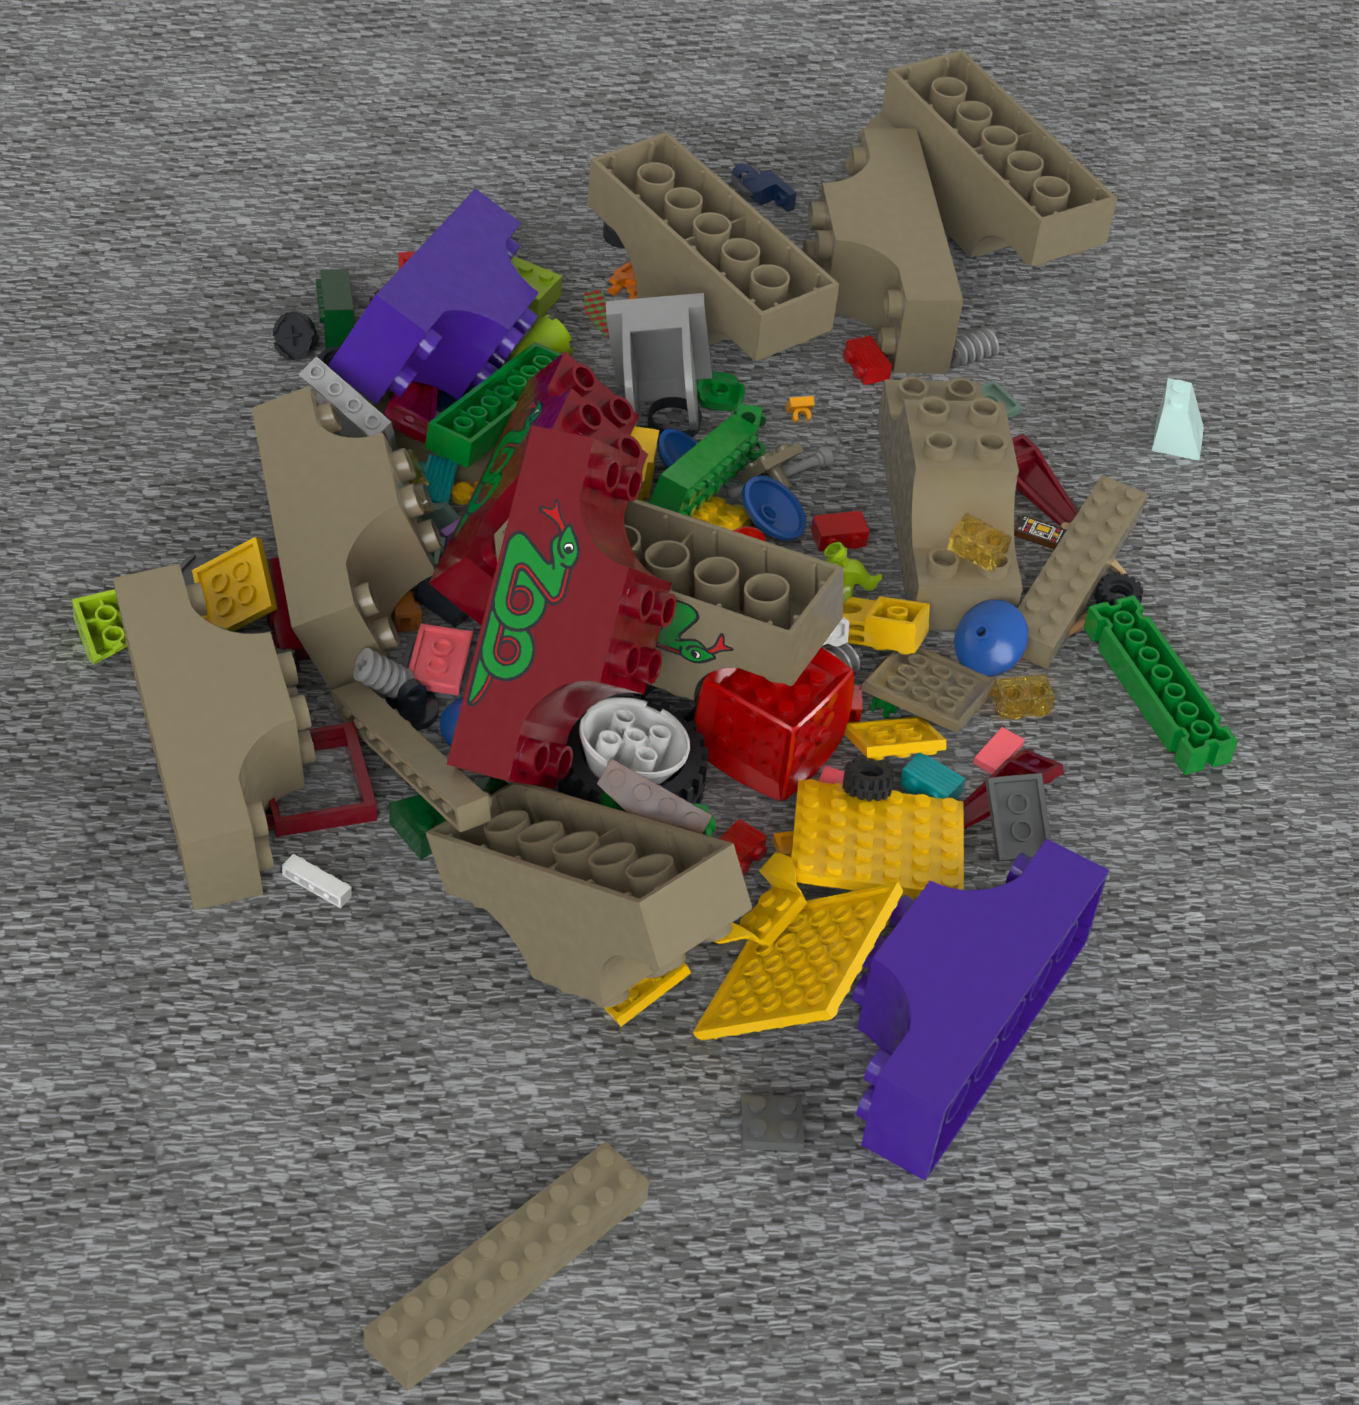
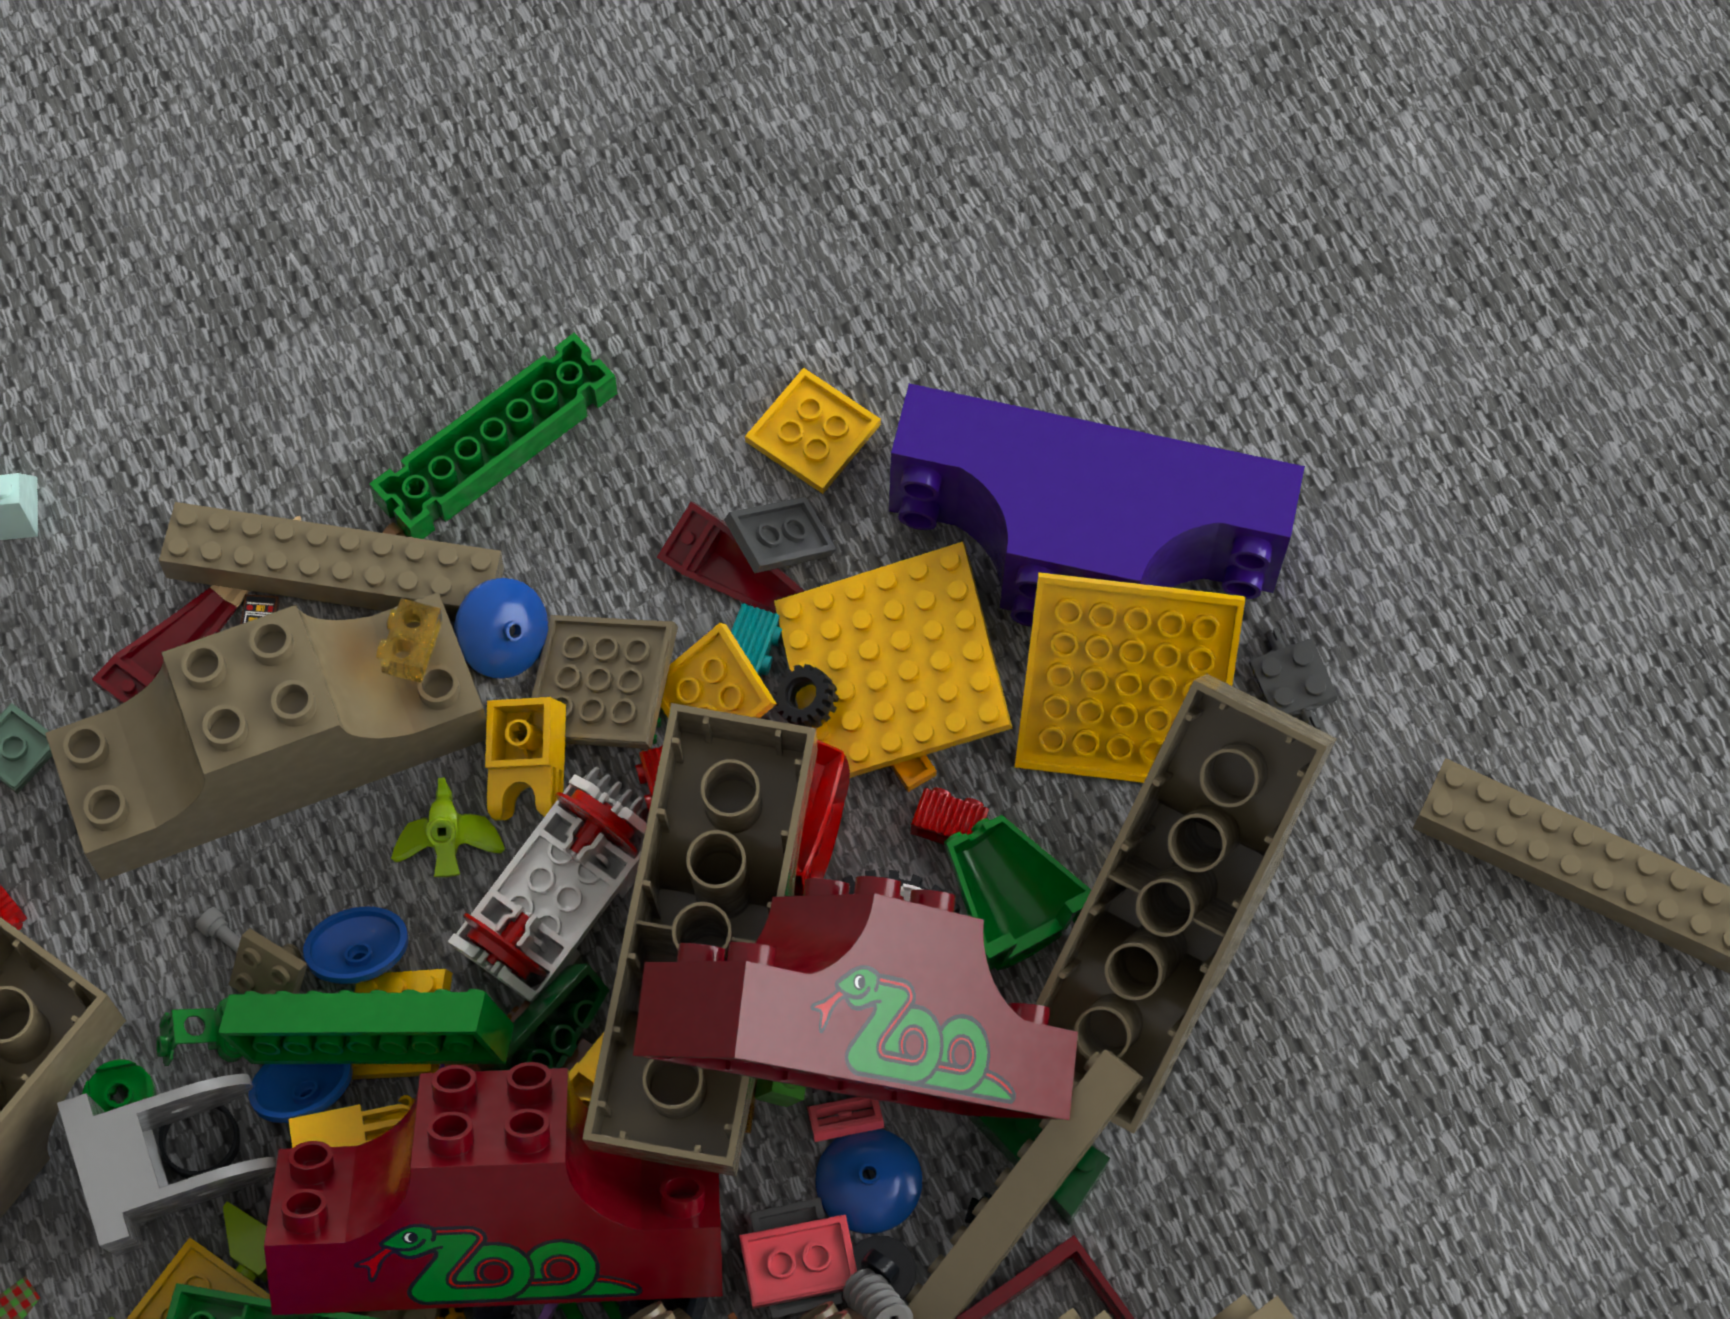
camera: 105 degrees left, 20 degrees up
white piece [282,854,352,908] -> none
wedge [597,758,712,834] -> none
yellow piece [713,852,807,946] -> none
light orange tile [785,396,815,423] -> none
red brick [811,511,869,551] -> none
coral tile [973,727,1025,774] -> none
clear yellow brick [991,675,1055,720] -> none
black tyre [1095,572,1143,606] -> none
none -> yellow plate [745,368,881,494]

